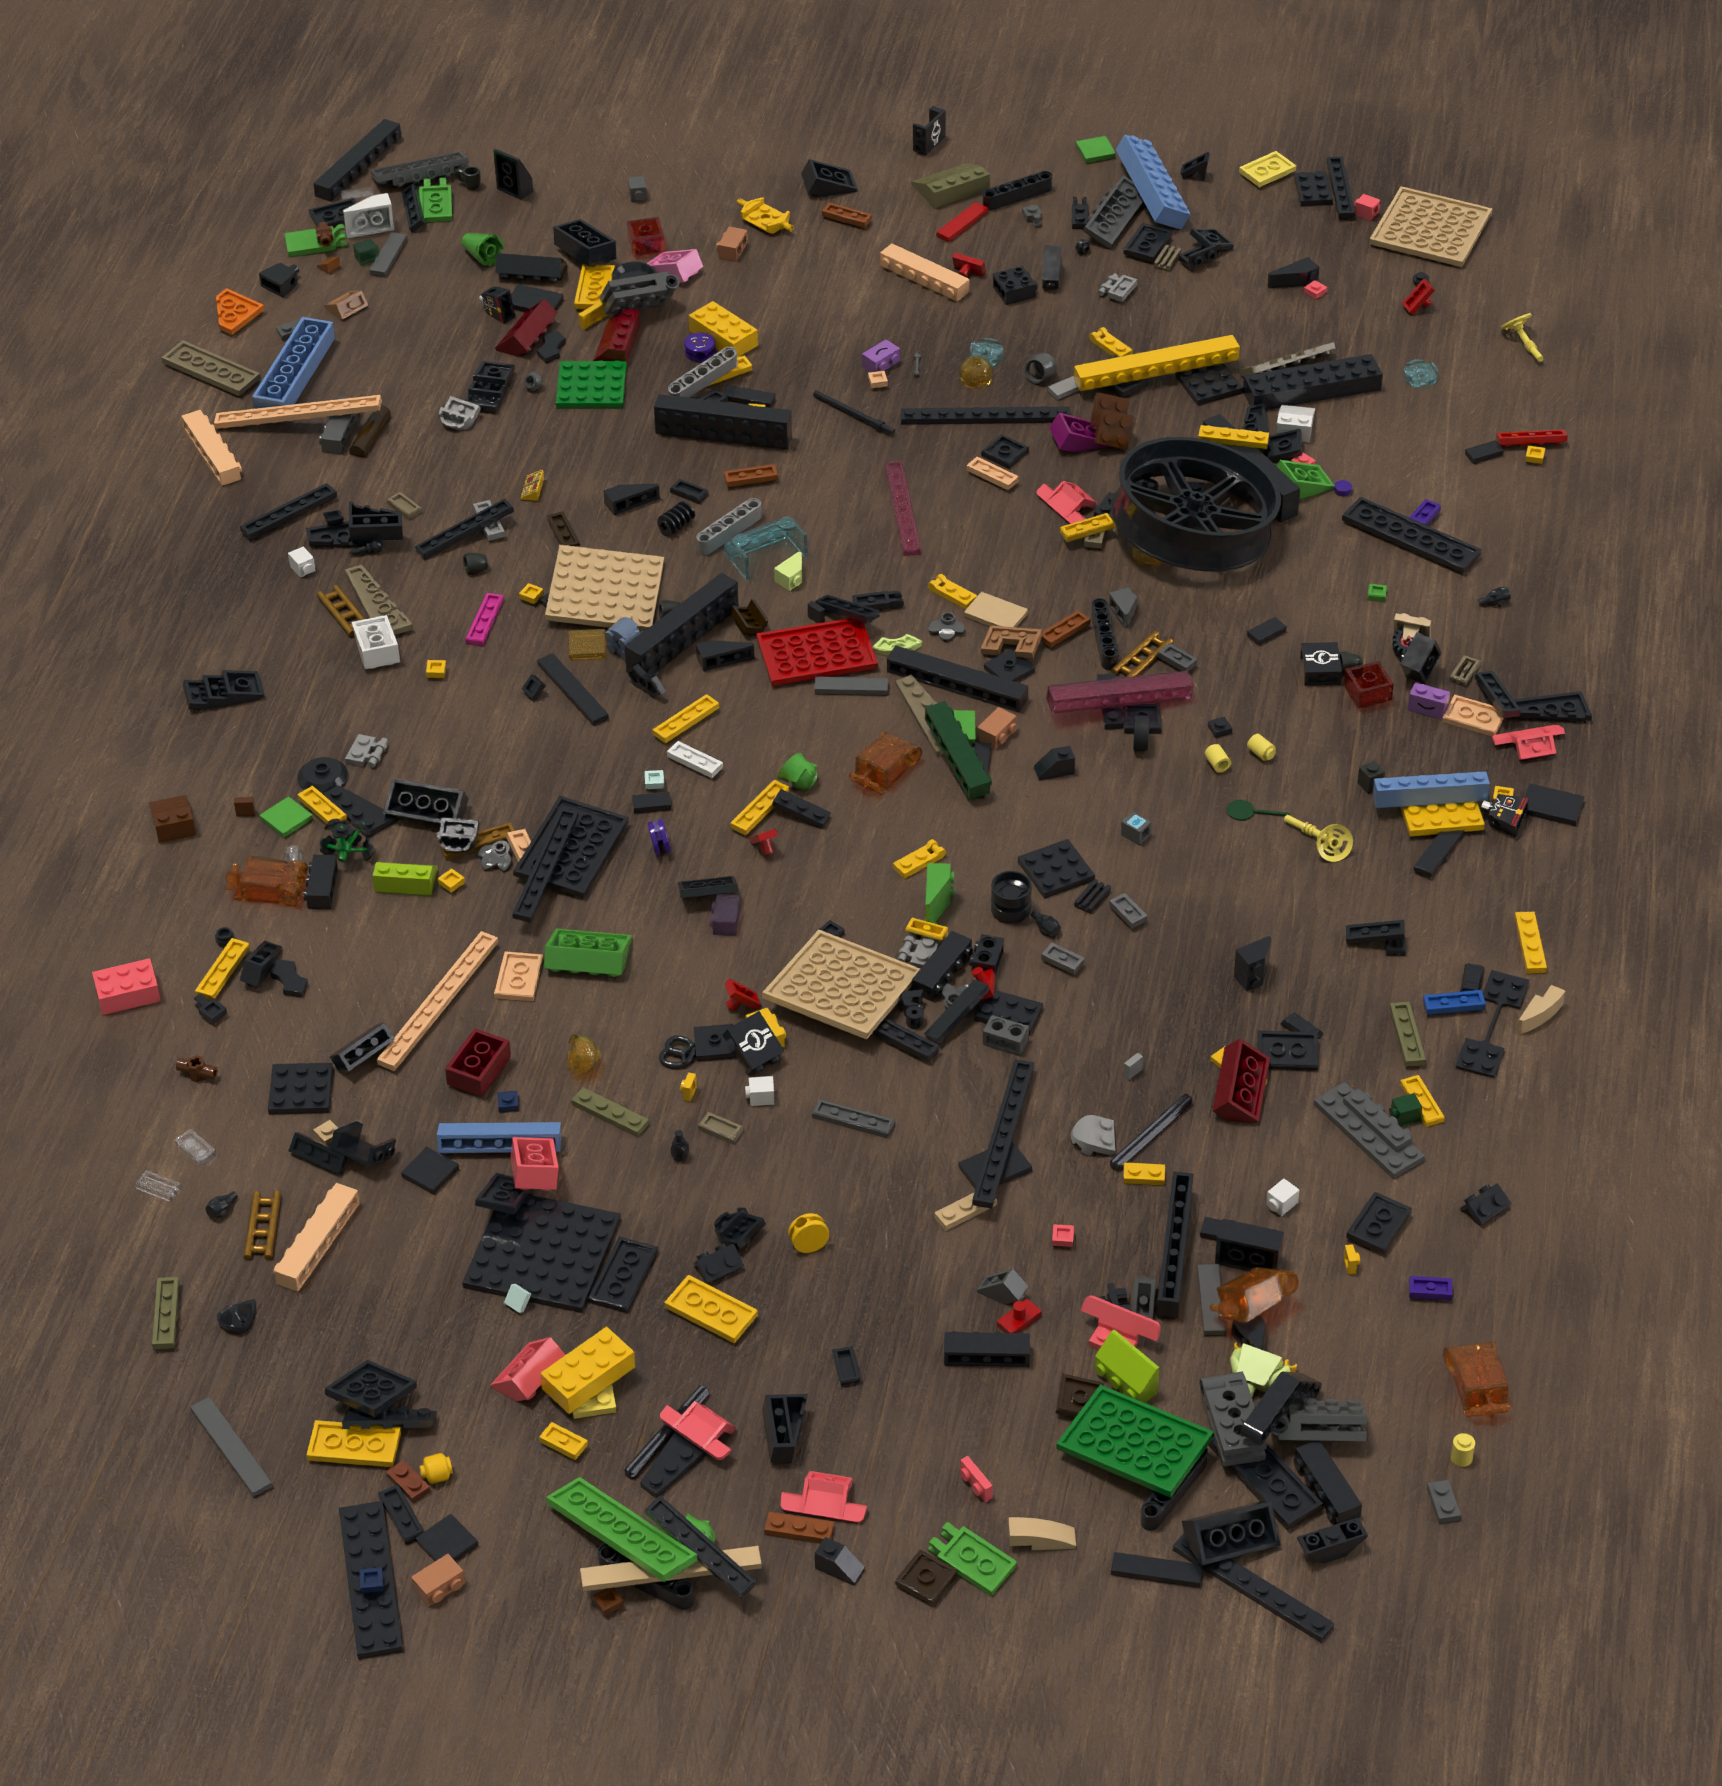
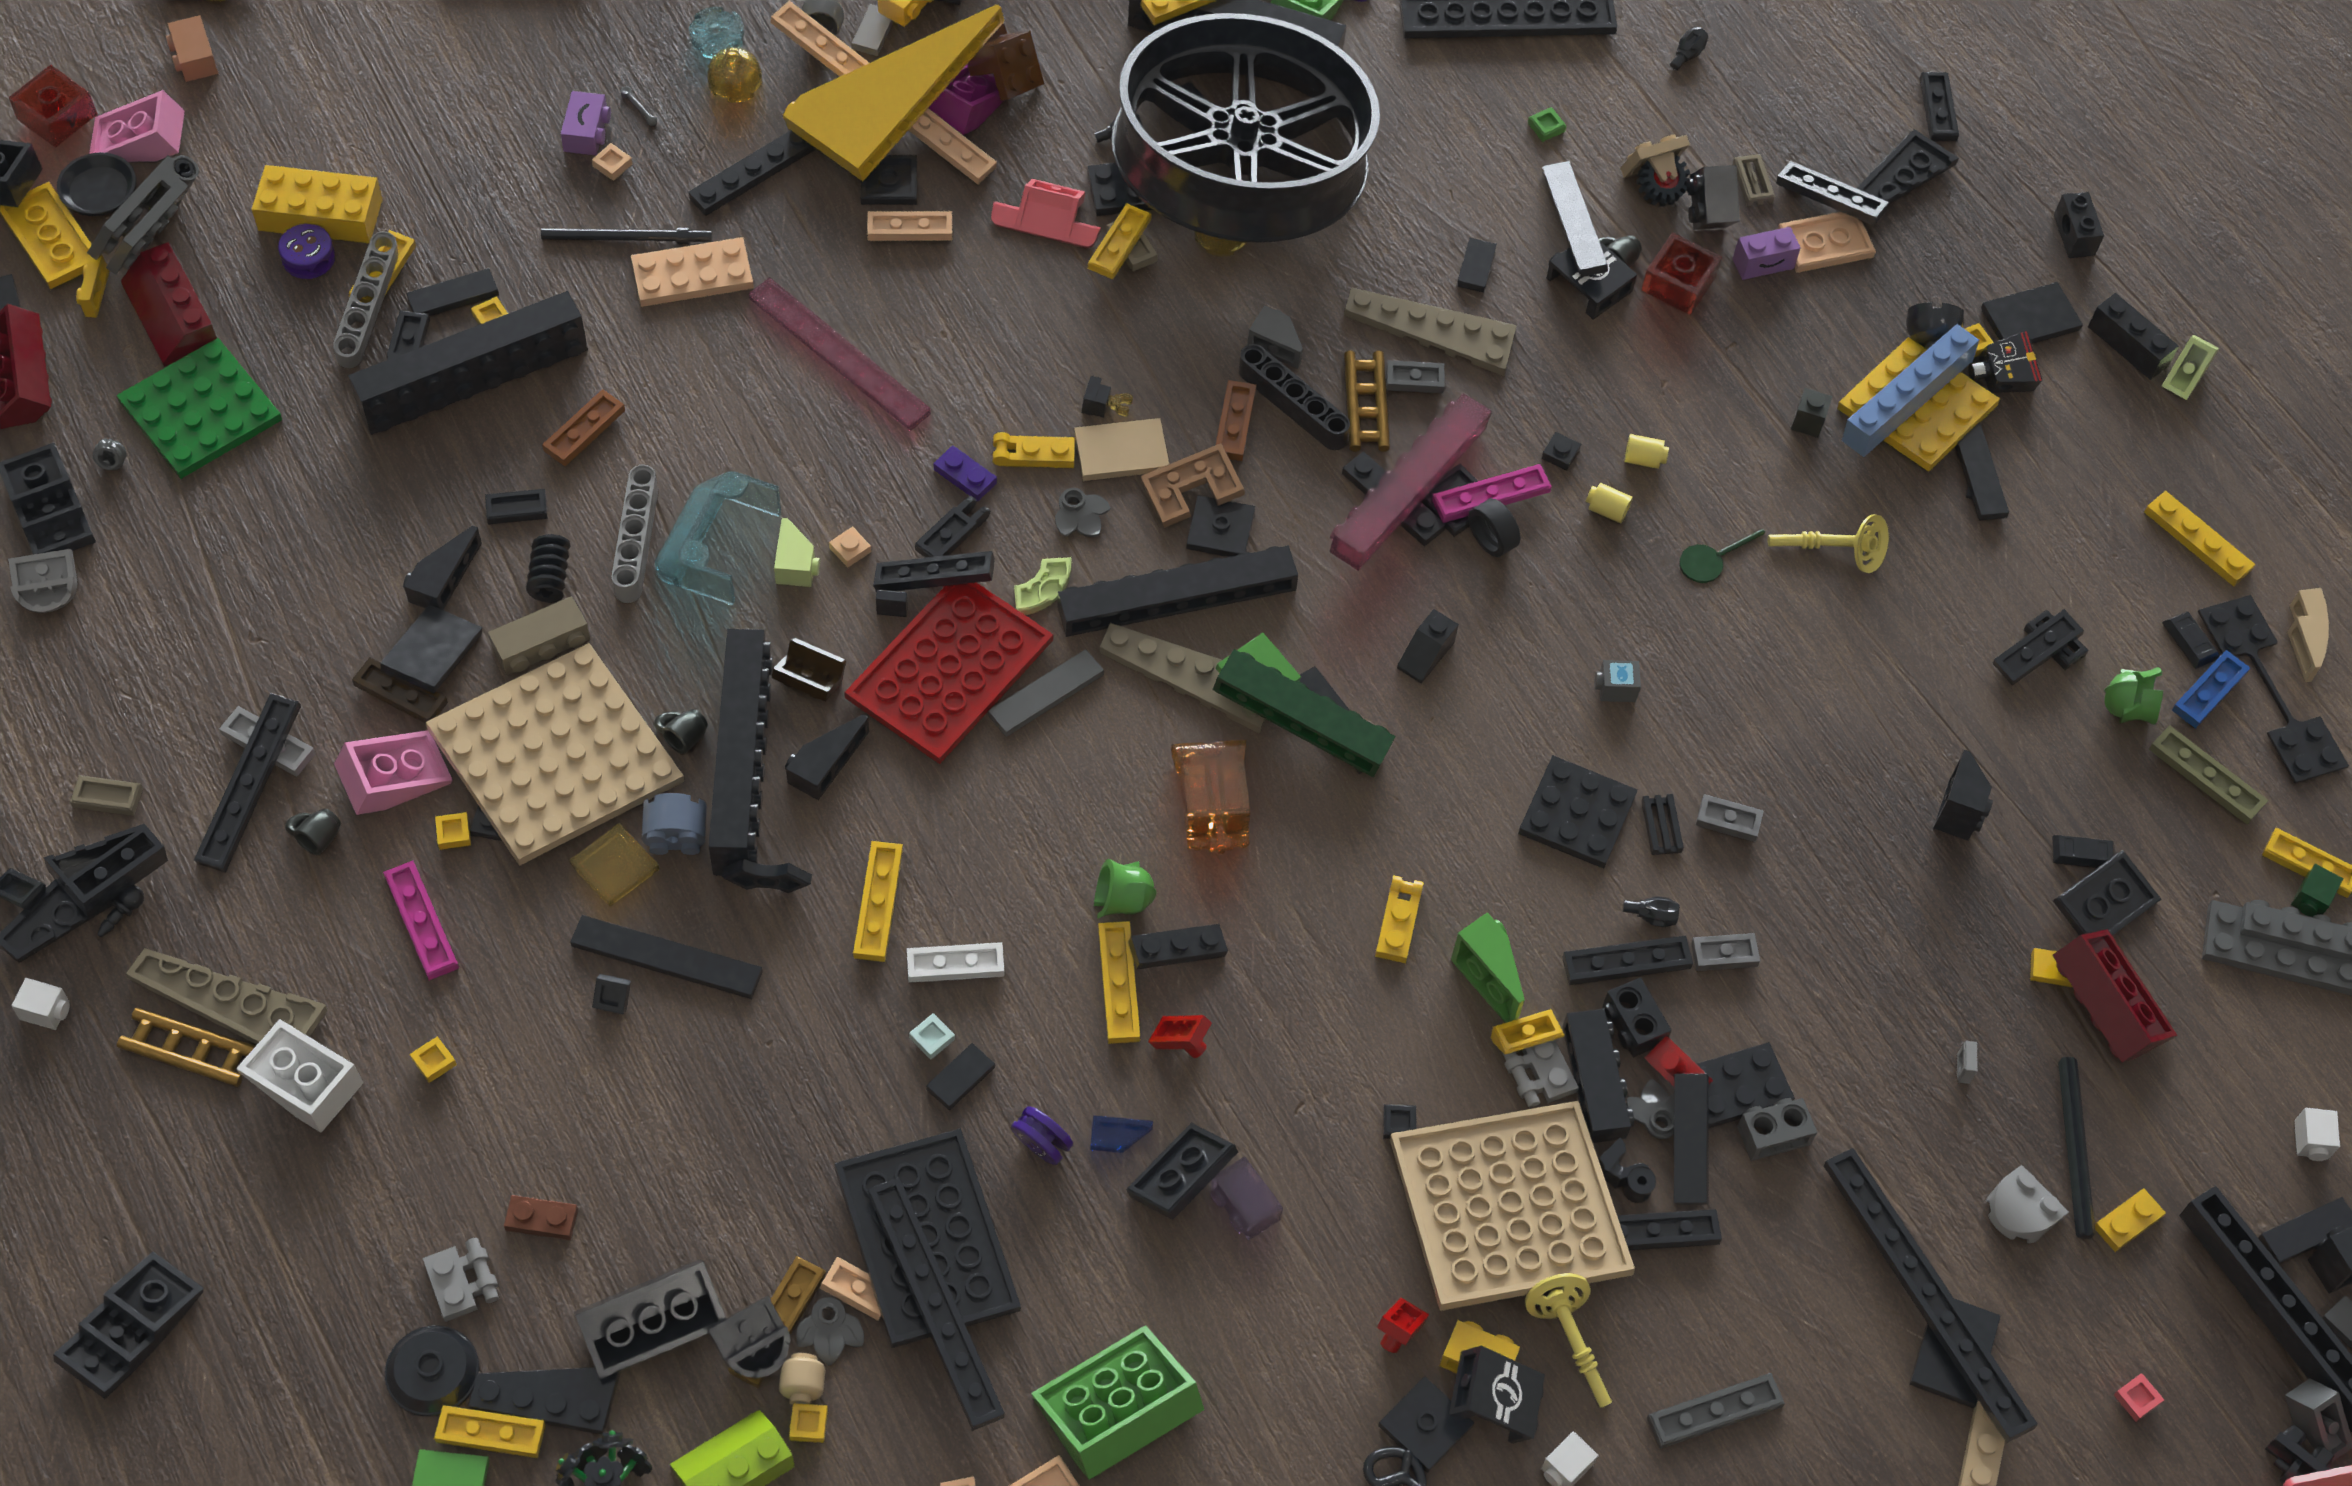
camera: 45 degrees left, 15 degrees up
yellow slope [521,470,544,501] -> none
black tile [537,330,566,363] -> none
nougat brick [977,707,1017,749] -> none
black wheel [991,871,1032,923] -> none
coral plate [1492,725,1565,760] -> none
none -> bright pink slope [334,730,453,815]
none -> black tile [380,604,482,694]
none -> dark tan brick [488,596,590,676]
none -> copper plate [504,1195,578,1240]
none -> light nougat plate [631,237,754,307]
none -> light nougat plate [771,0,997,185]
none -> tan head [779,1353,825,1405]
none -> yellow slope [783,4,1005,181]
none -> light nougat plate [829,526,871,568]
none -> dark purple plate [933,445,997,502]
none -> black piece [1081,376,1133,418]
none -> clear blue tile [1090,1115,1153,1153]
none -> dark tan wing [1344,287,1517,376]
none -> dark pink tile [1432,464,1552,523]
none -> light yellow dish [1525,1273,1612,1408]
none -> tile [1542,161,1608,277]
none -> black plate [1562,935,1693,985]
none -> black cylinder [1906,302,1964,350]
none -> black tile [1919,72,1959,141]
none -> black brick [2054,192,2104,258]
none -> black brick [2088,293,2179,380]
none -> bright green helmet [2104,667,2163,725]
none -> yellowish green slope [2162,335,2219,400]

